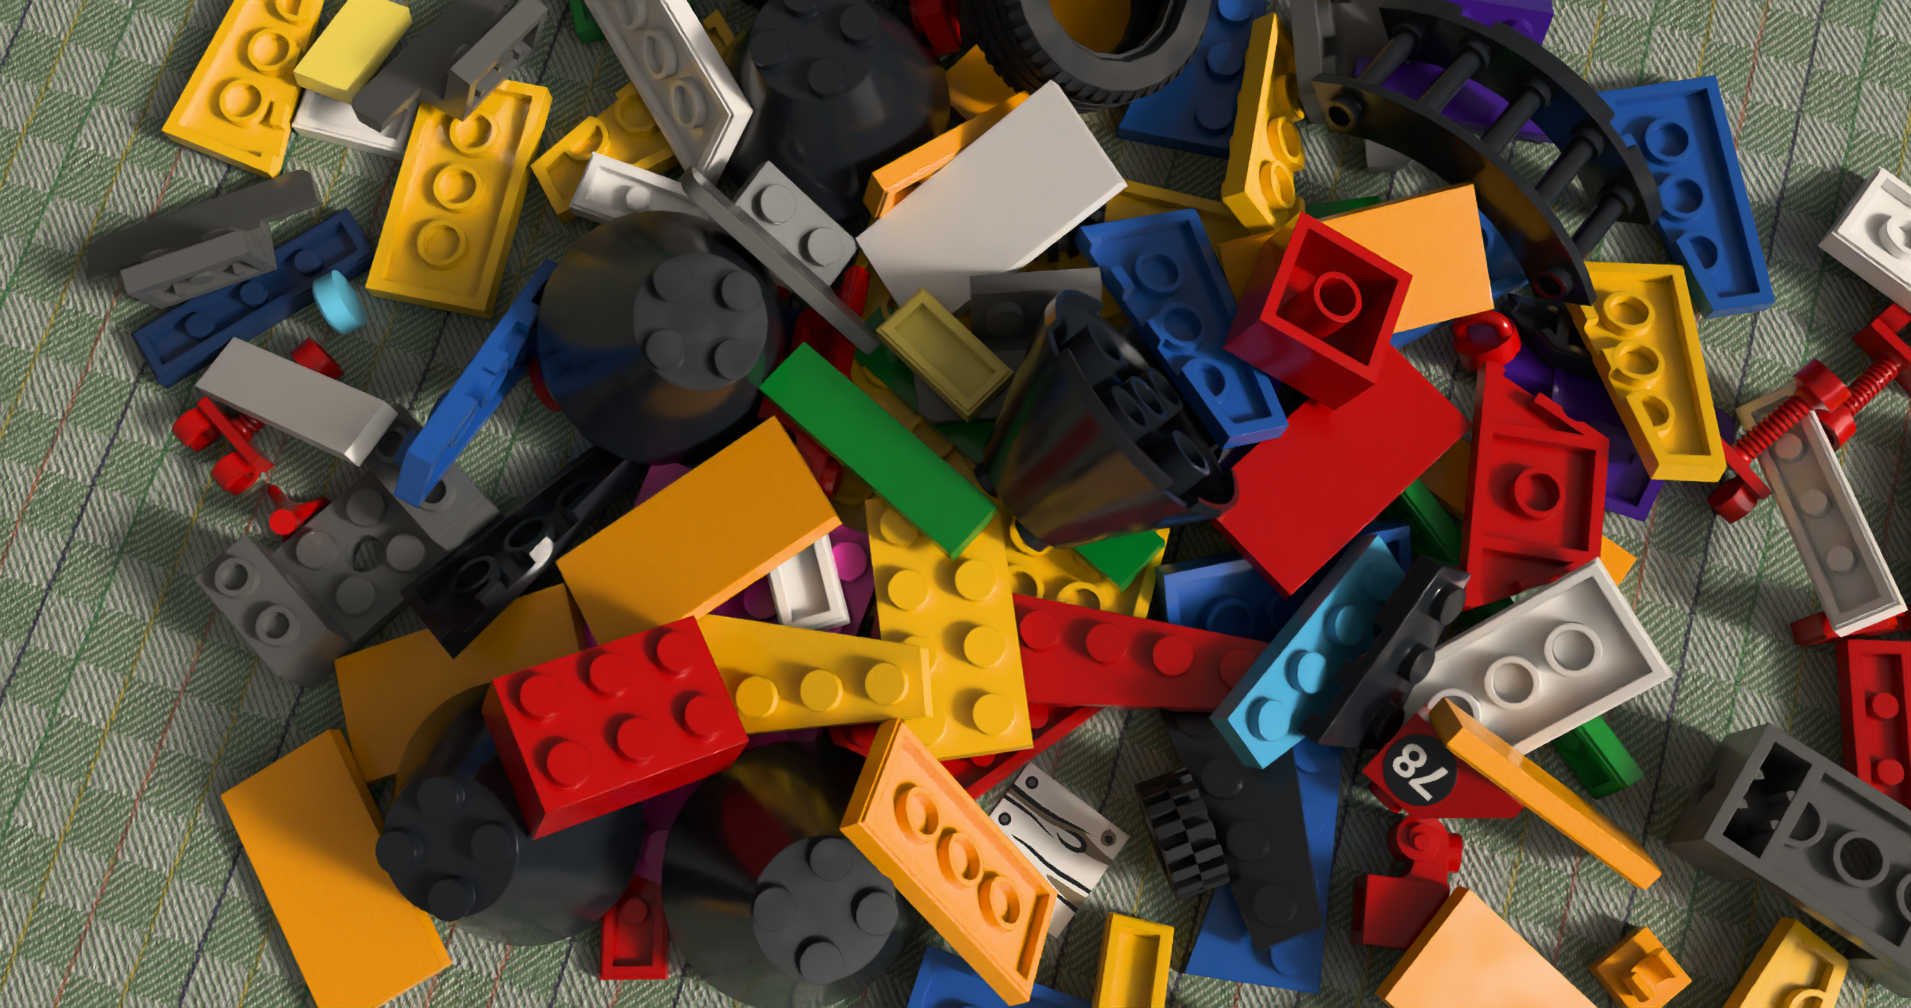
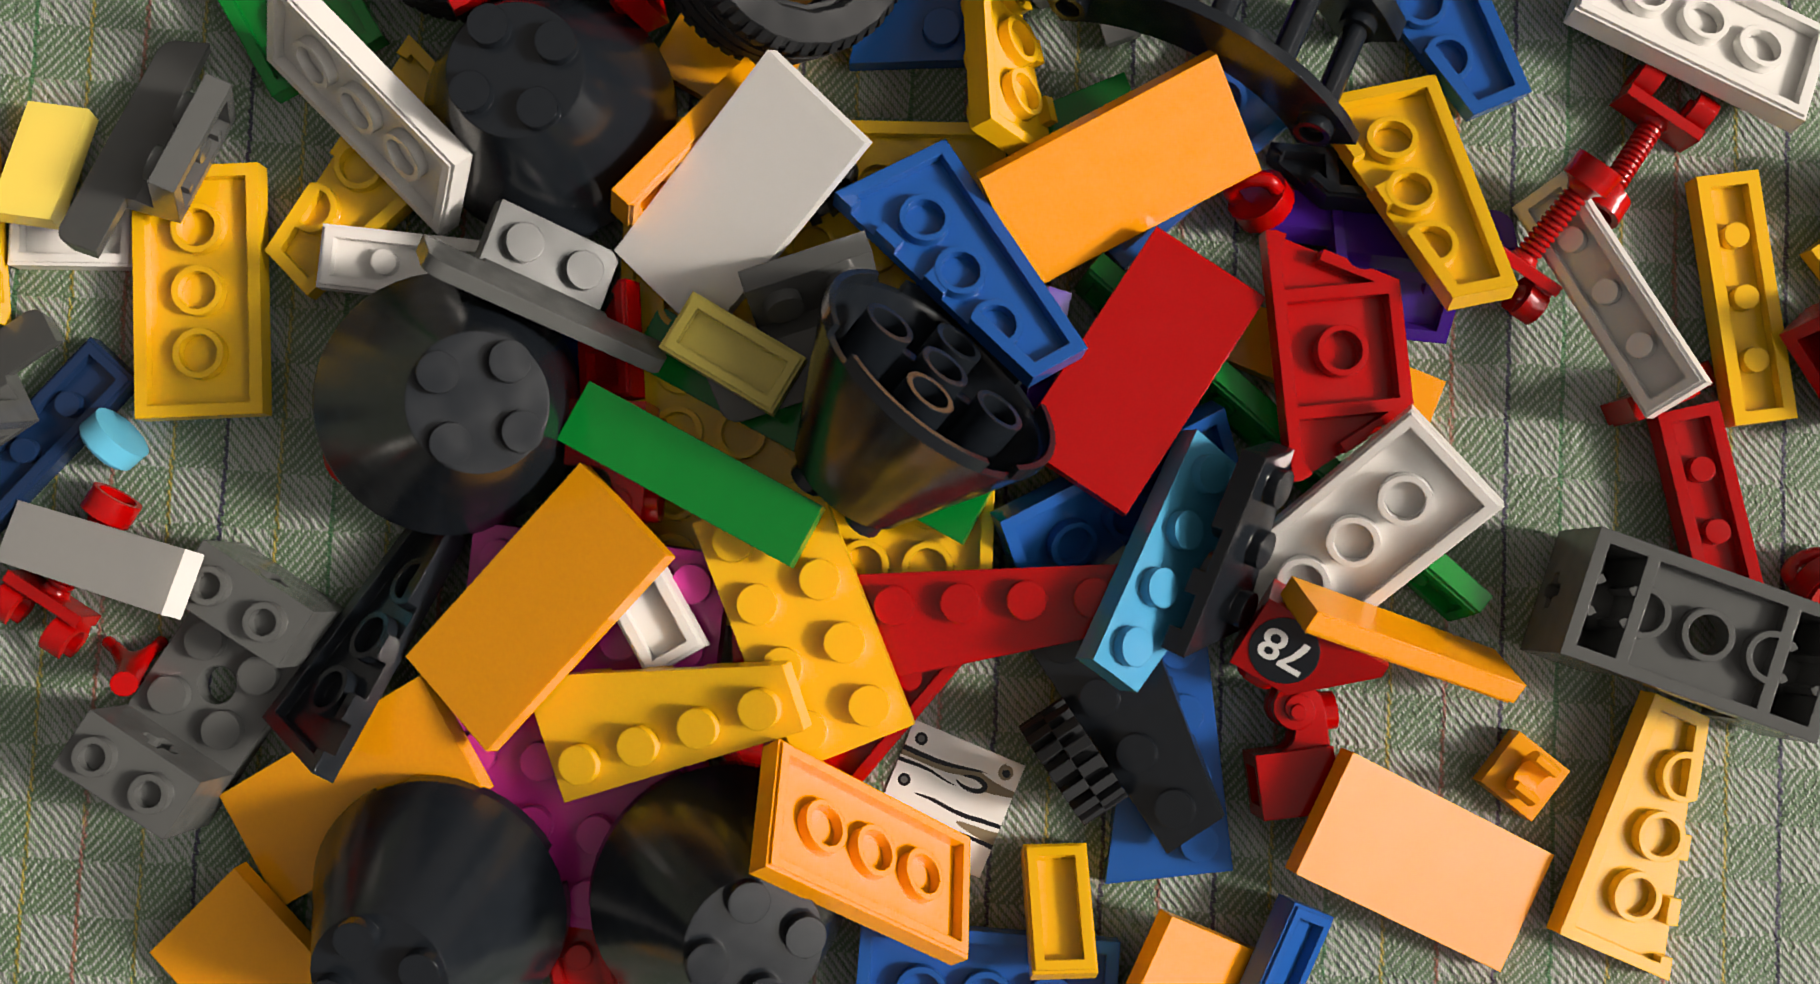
camera: 20 degrees left, 10 degrees up
blue wing [393,257,558,508] -> none
red brick [481,615,749,840] -> none
red brick [1223,211,1413,410] -> none

